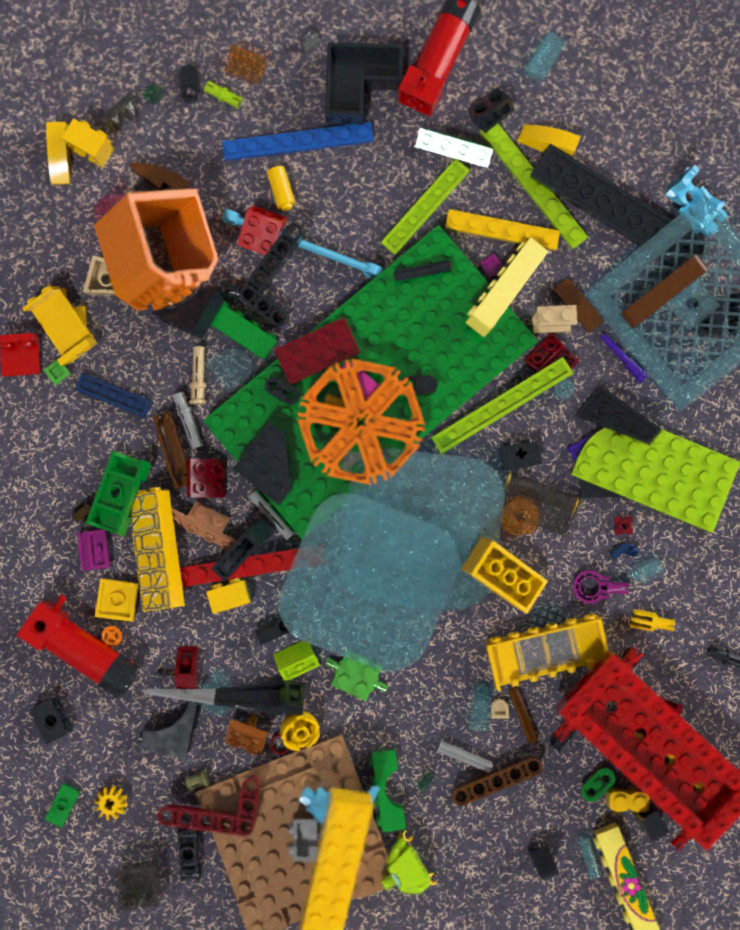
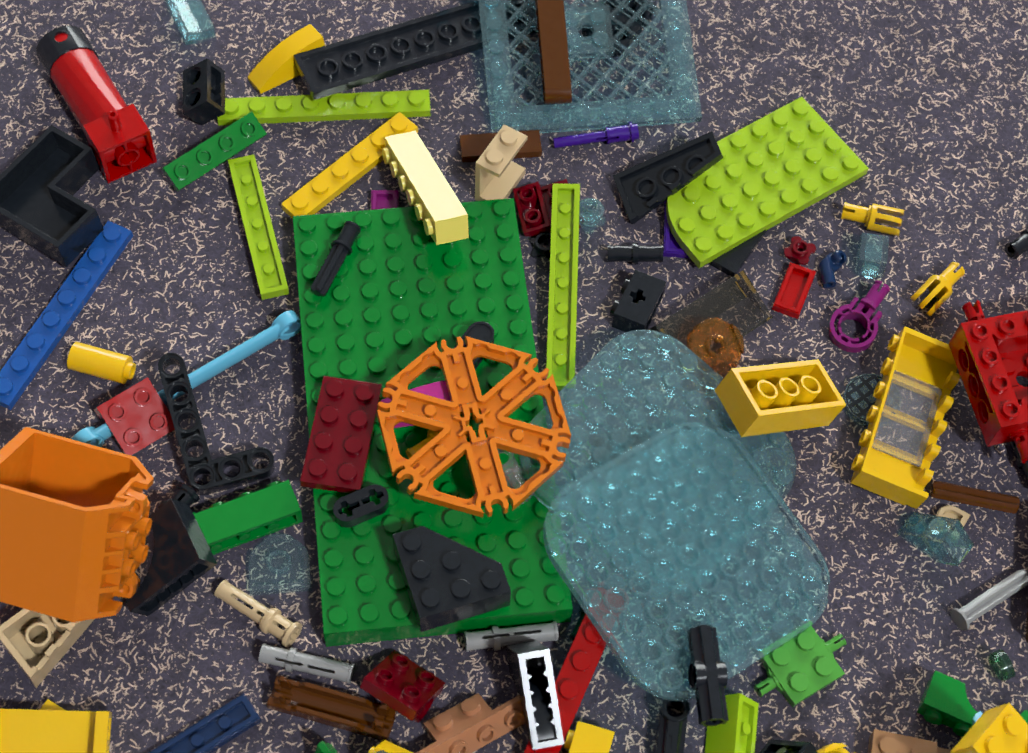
camera: 60 degrees left, 25 degrees down
none -> black pin [608,243,663,265]
none -> black piece [687,625,729,726]
none -> red tile [772,262,816,319]
none -> yellow arm [841,202,905,236]

